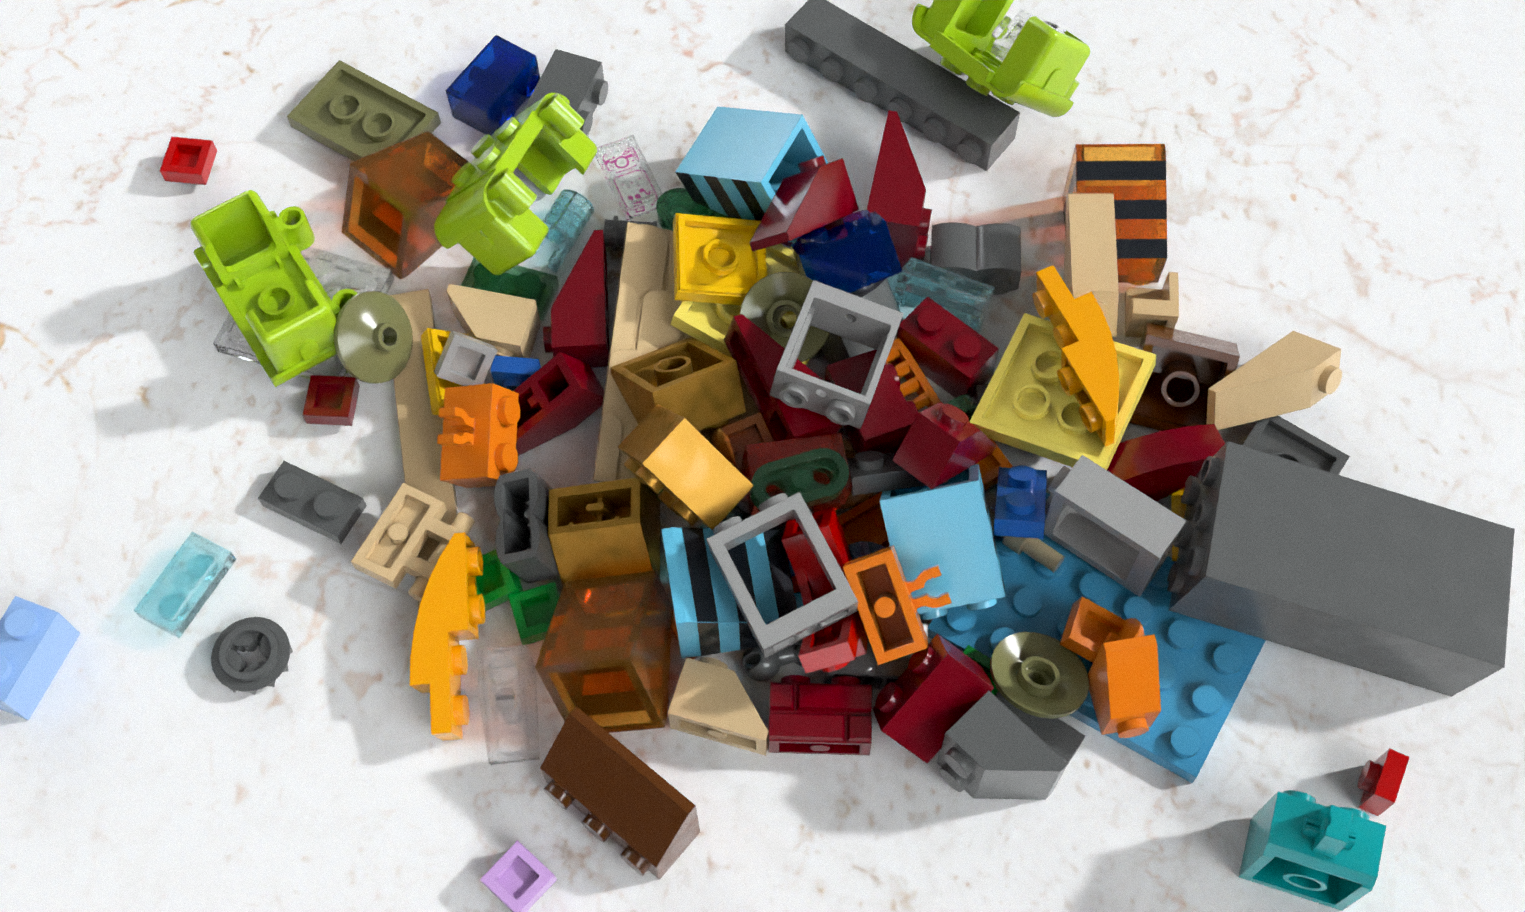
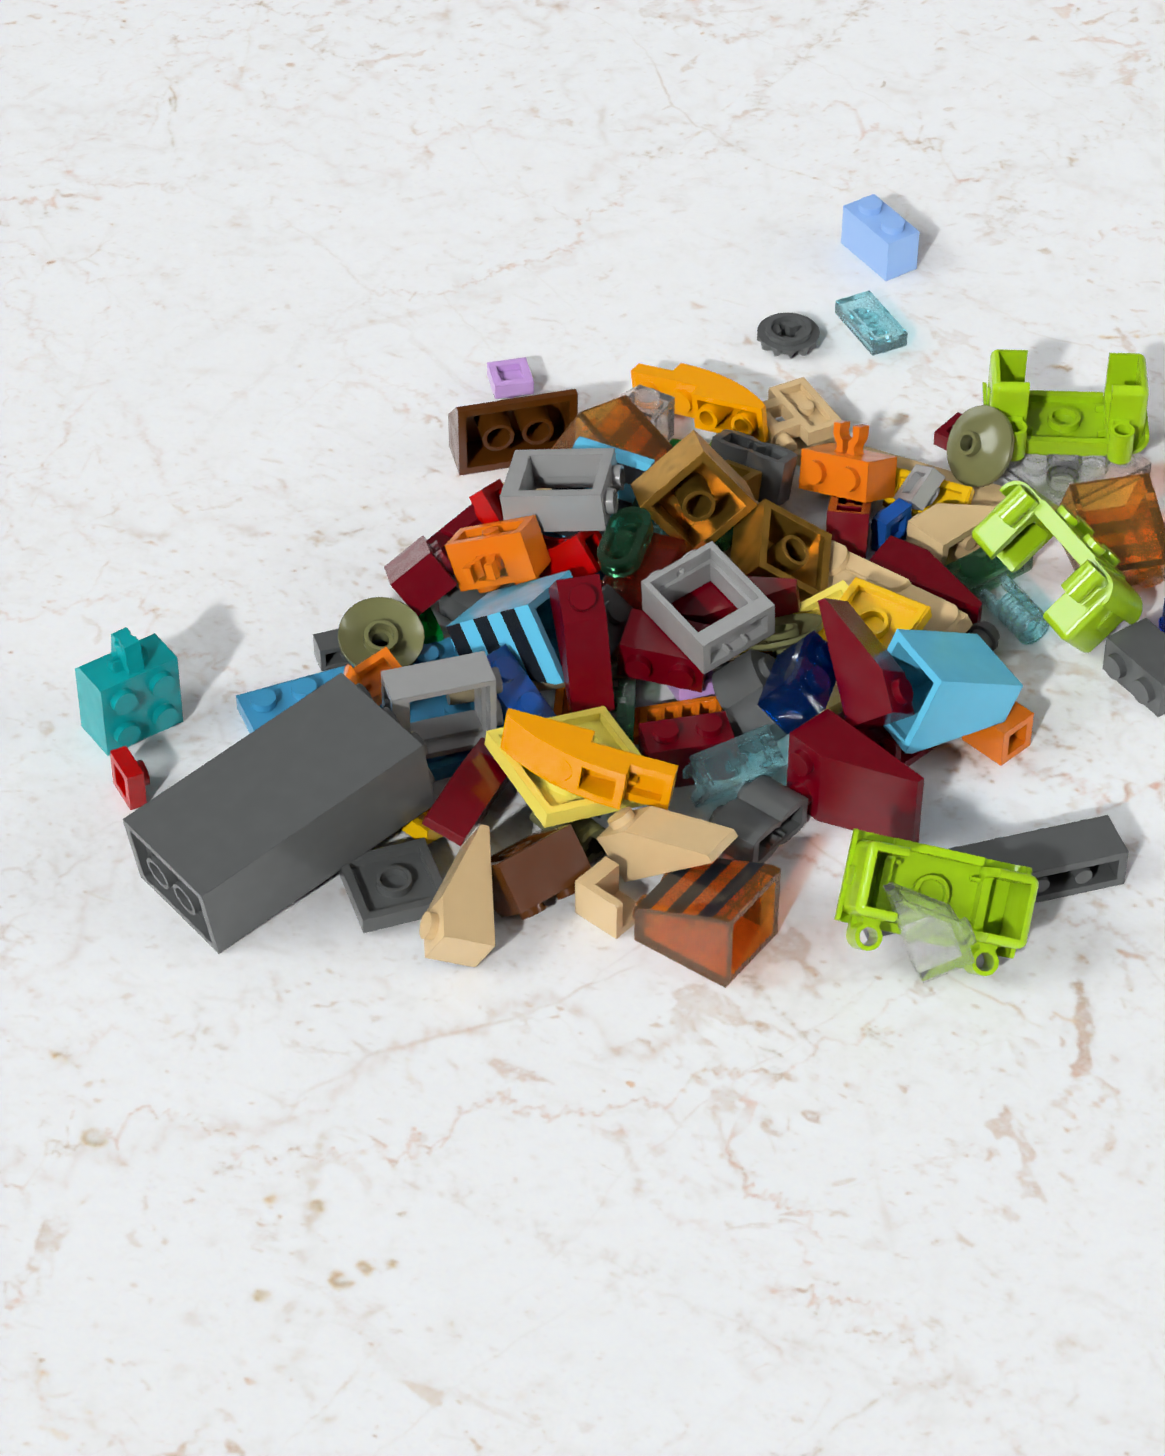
camera: 125 degrees right, 20 degrees down
dark grey plate [258,461,367,544] -> none
clear tile [595,135,666,221] -> none
dark grey slope [937,691,1068,800] -> none
orange slope [1088,634,1161,738] -> none

